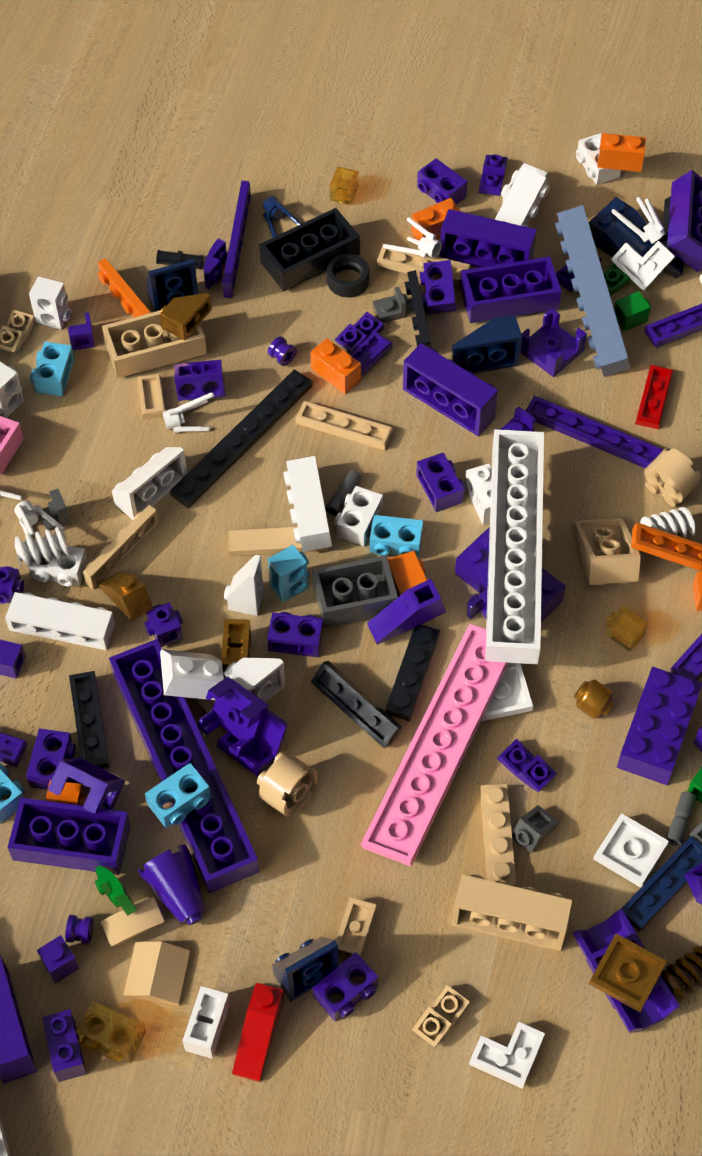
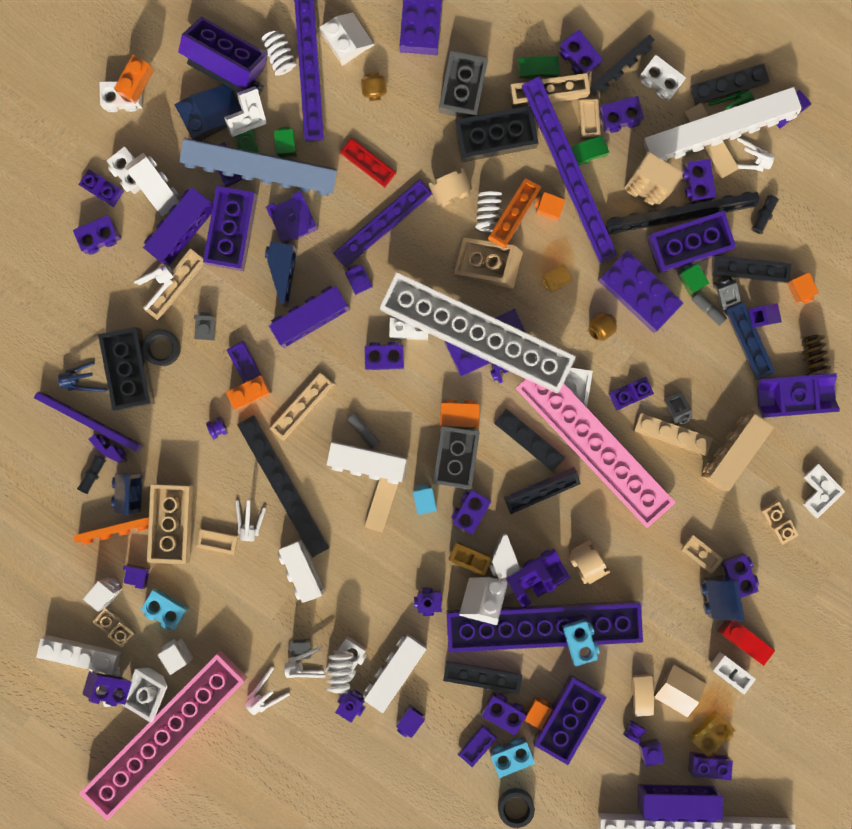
camera: 65 degrees left, 30 degrees up
dark purple panel [48,757,126,814] -> none
tan plate [83,505,159,590] -> none
green slope [95,866,137,916] -> none
pearl gold slope [98,572,153,621] -> none
dark purple cone [138,844,206,926] -> none
pearl gold slope [160,293,212,341] -> none
dark purple brick [174,359,225,401] -> none
white slope [224,555,264,616] -> none
clear yellow brick [330,166,359,205] -> none
white brick [334,486,383,547] -> none
dark purple slope [335,312,385,353] -> none
dark purple slope [367,579,446,645] -> none
medium azure brick [370,515,423,558] -> none
black plate [404,270,432,348] -> none
orange brick [411,198,460,240] -> none
dark purple brick [420,260,456,314] -> none
pearl gold plate [589,933,667,1012] -> none
white plate [593,813,669,888] -> none
white plant [612,197,666,244] -> none

